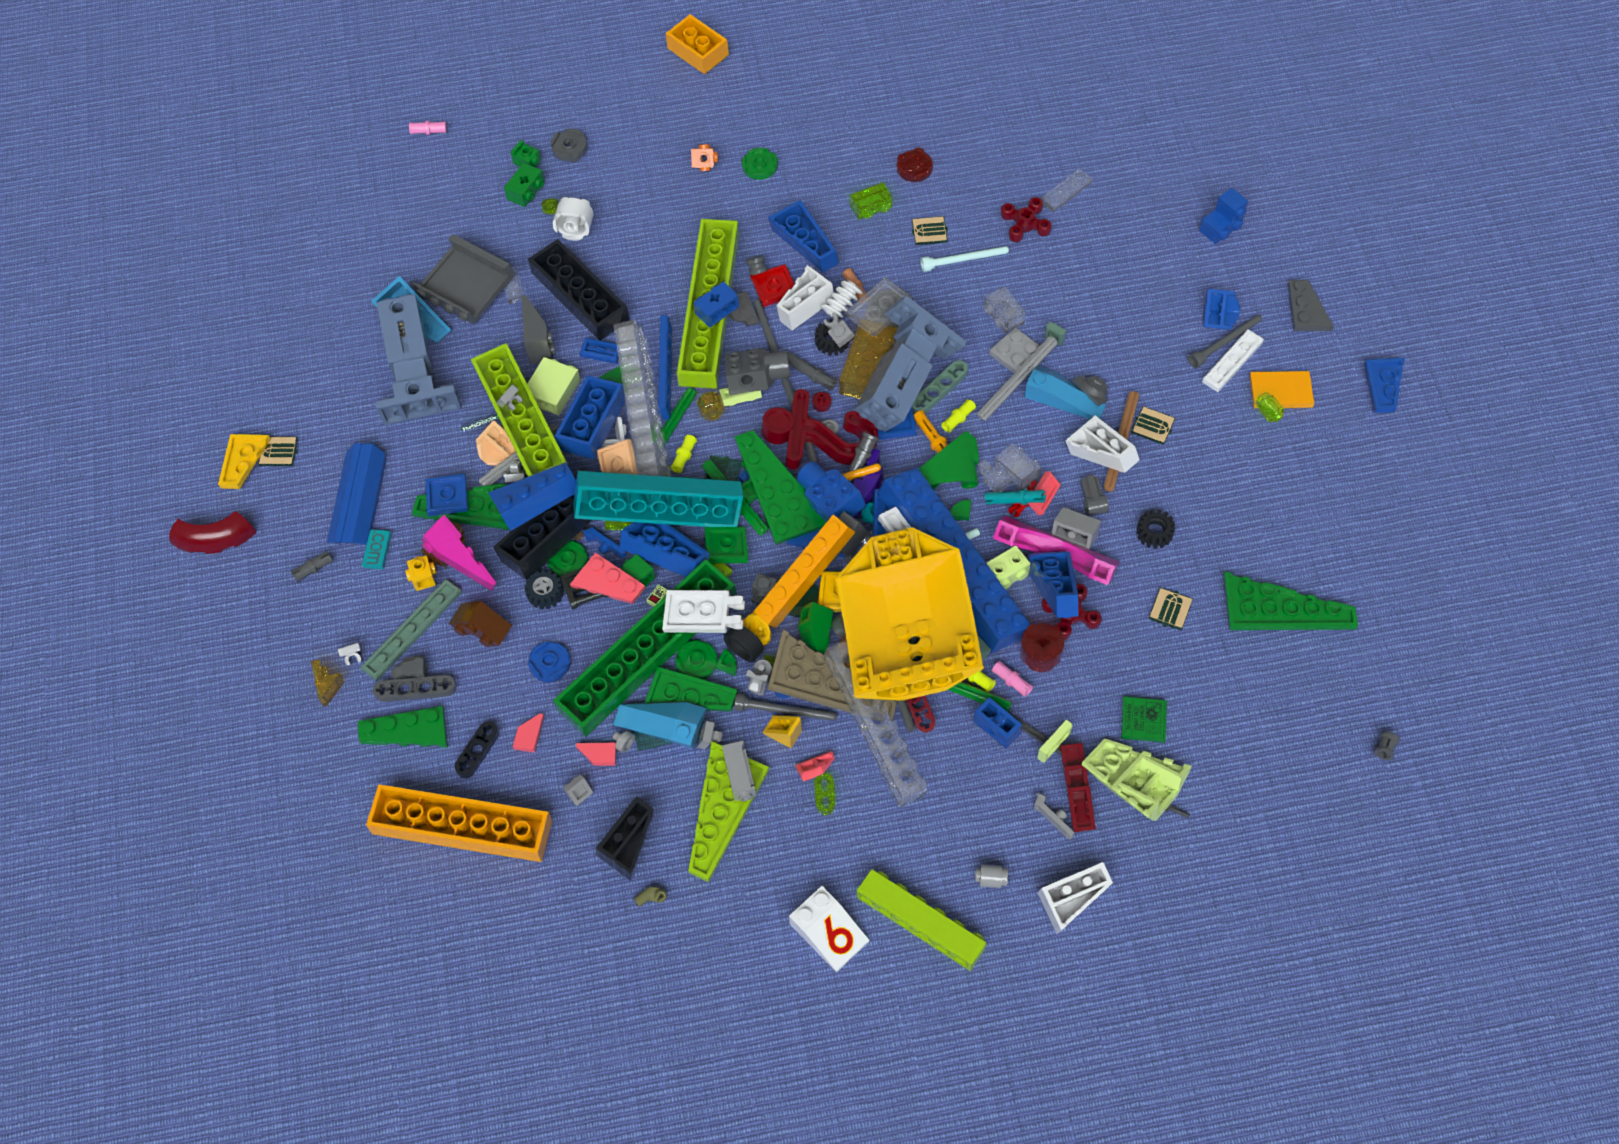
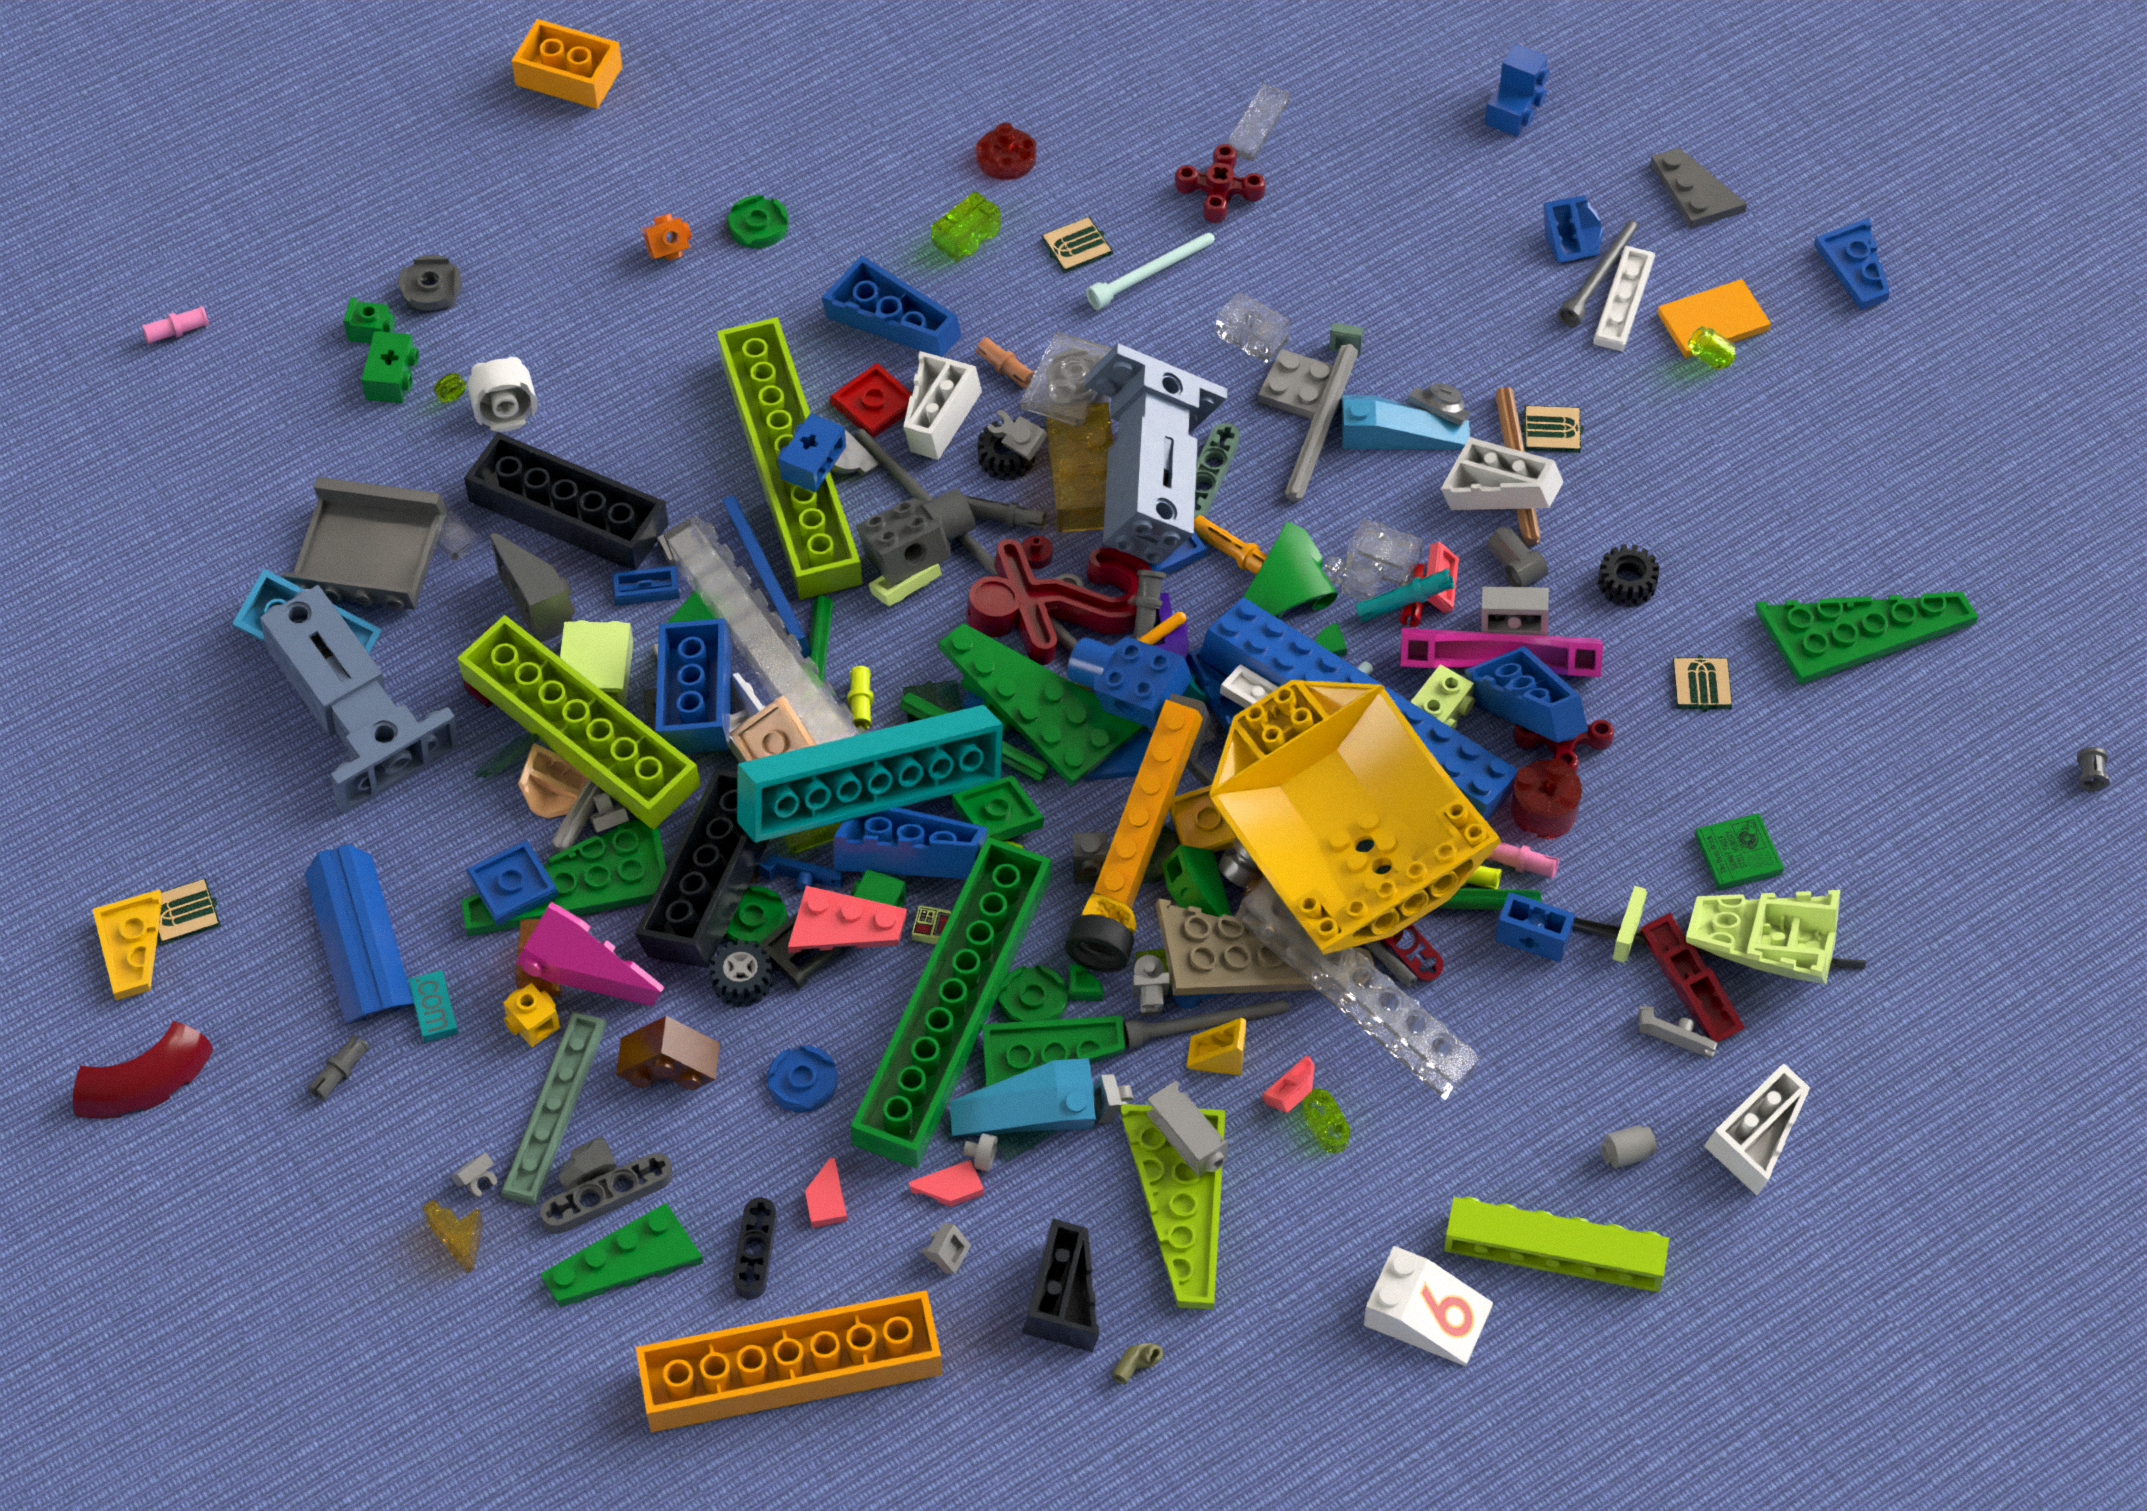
camera: 25 degrees left, 5 degrees down
blue wedge [489,462,576,531] -> none
light grey tile [496,385,523,411] -> none
white tile [662,590,745,633] -> none
clear yellow head [697,392,725,421] -> none
dark grey wheel [746,255,768,275] -> none
white piece [821,280,863,319] -> none
neon yellow pin [941,399,976,433] -> none

